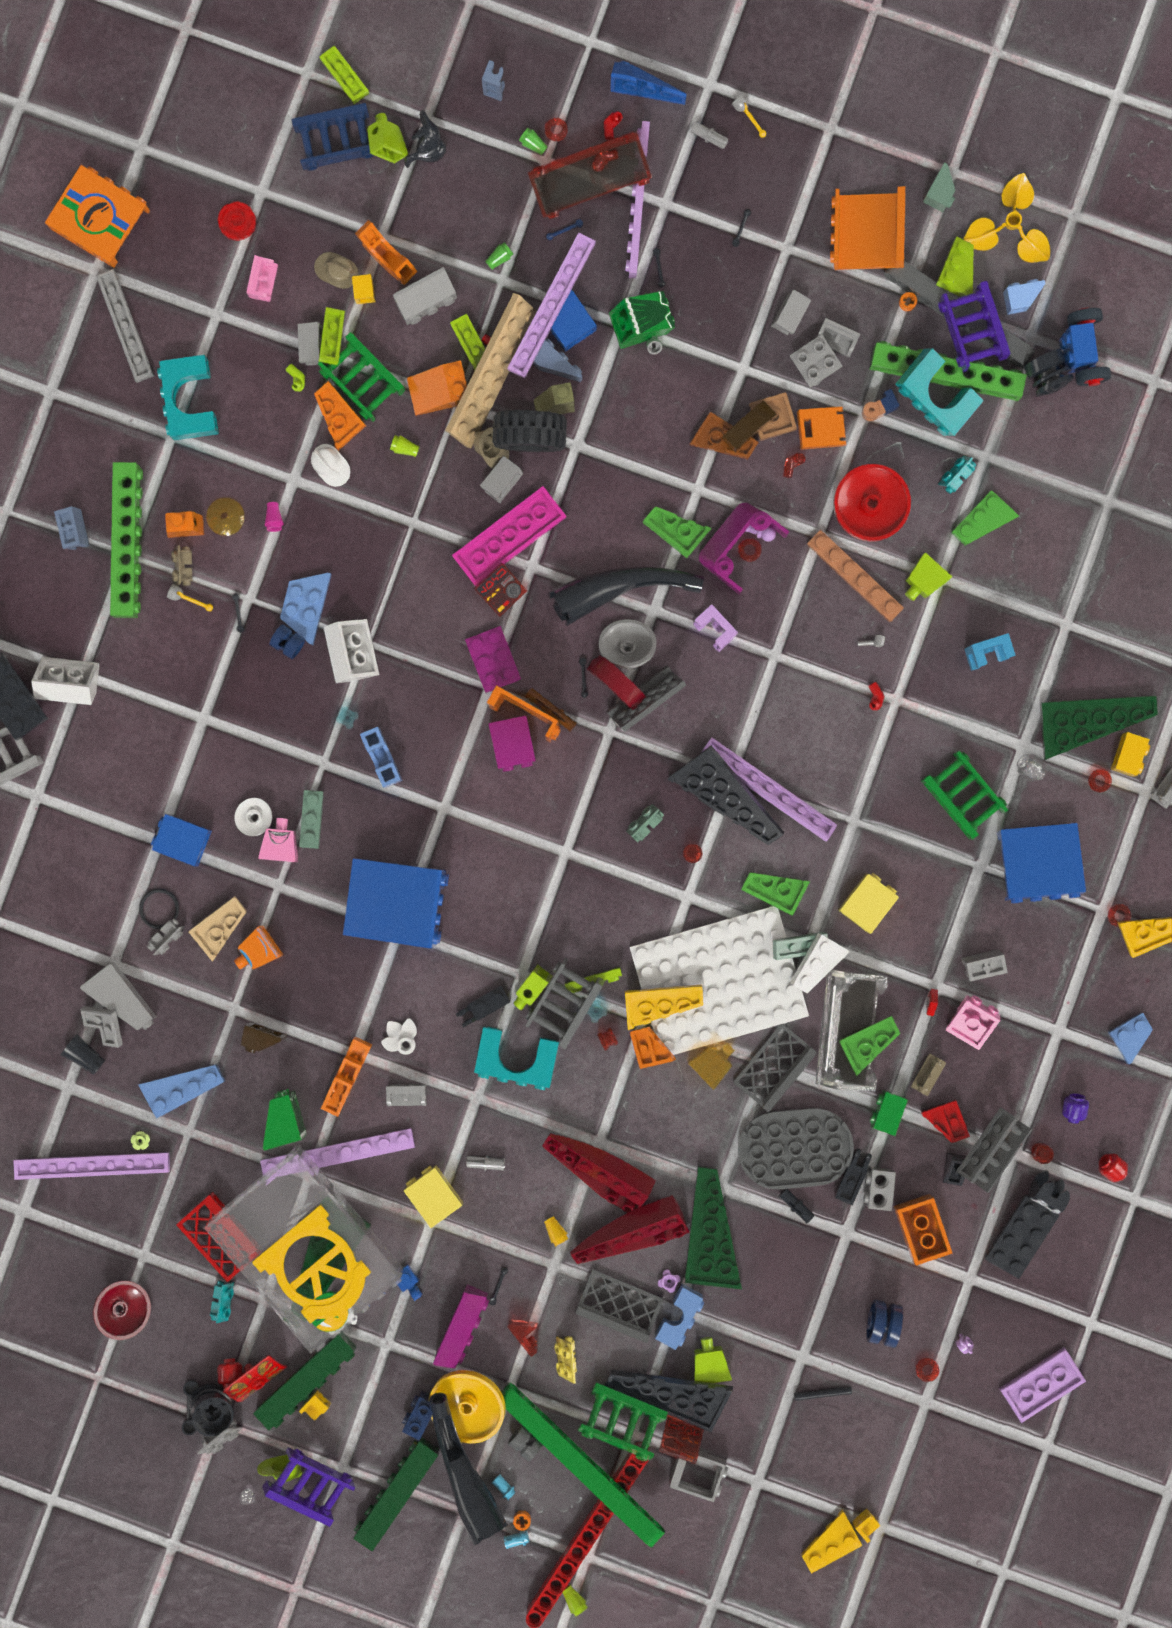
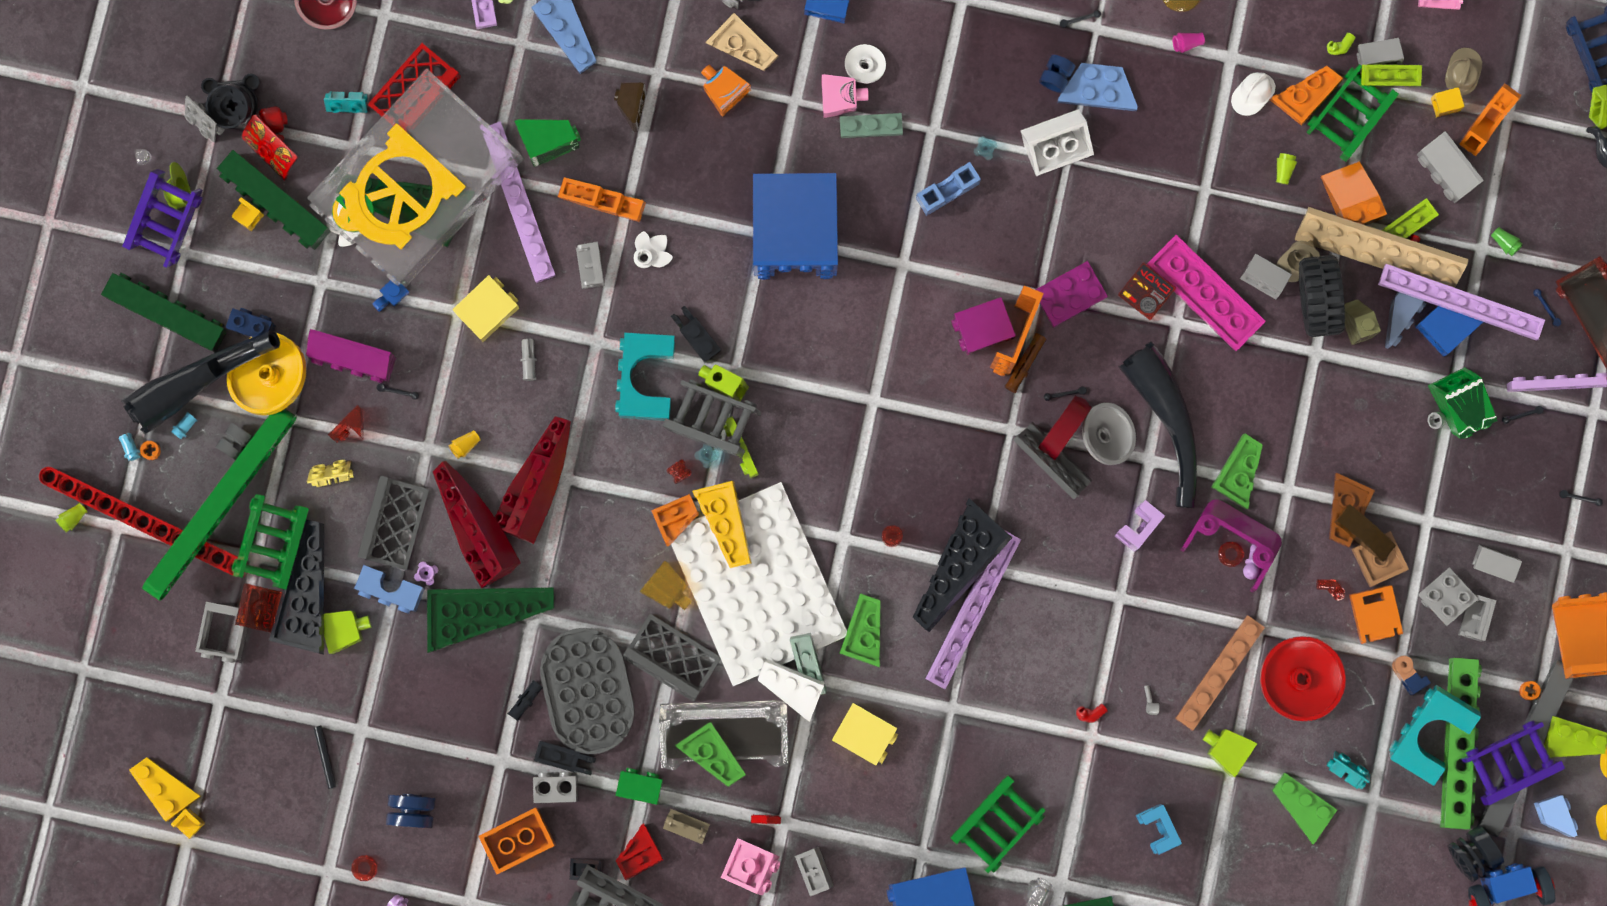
camera: 75 degrees right, 5 degrees down
sand green hinge [626,804,664,843] -> none

